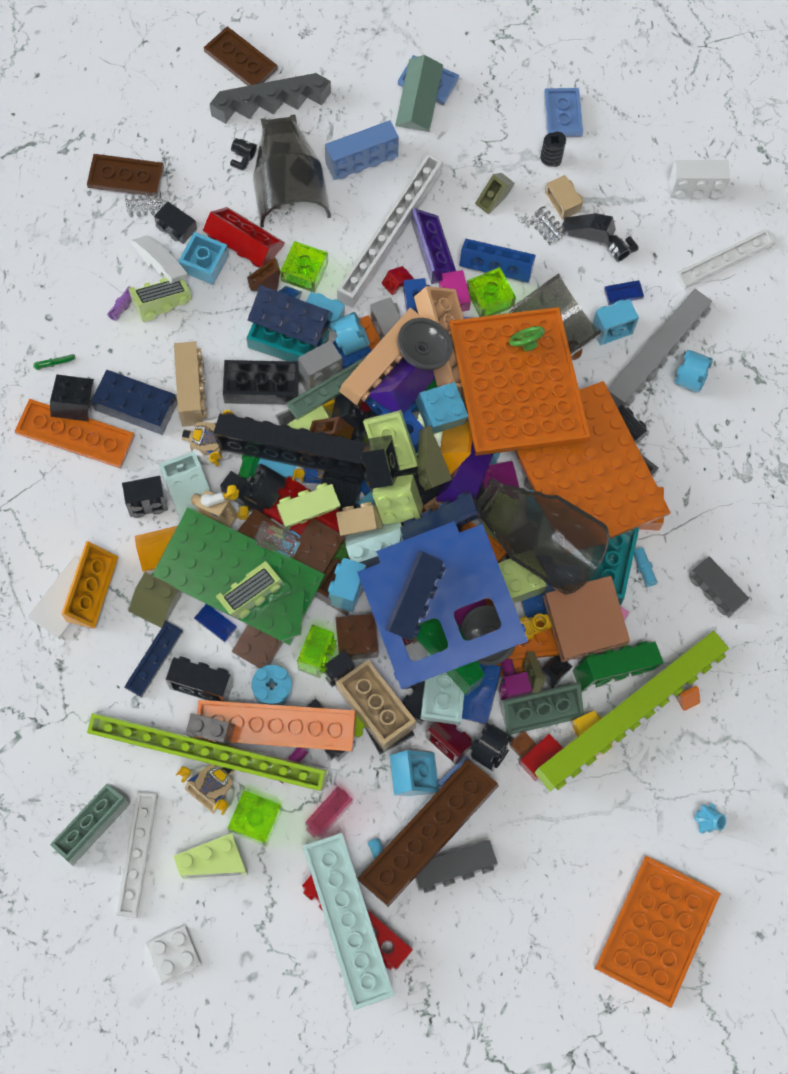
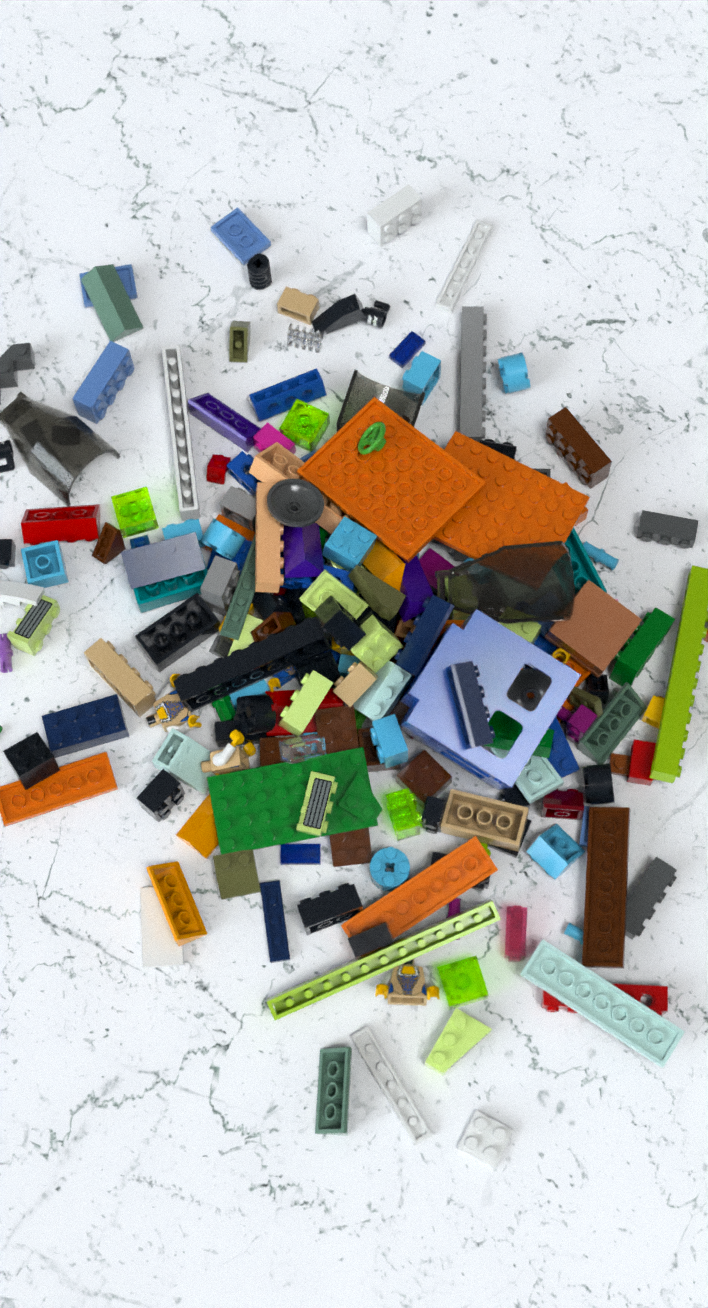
camera: 30 degrees left, 0 degrees up
none -> reddish brown brick [545,407,612,489]

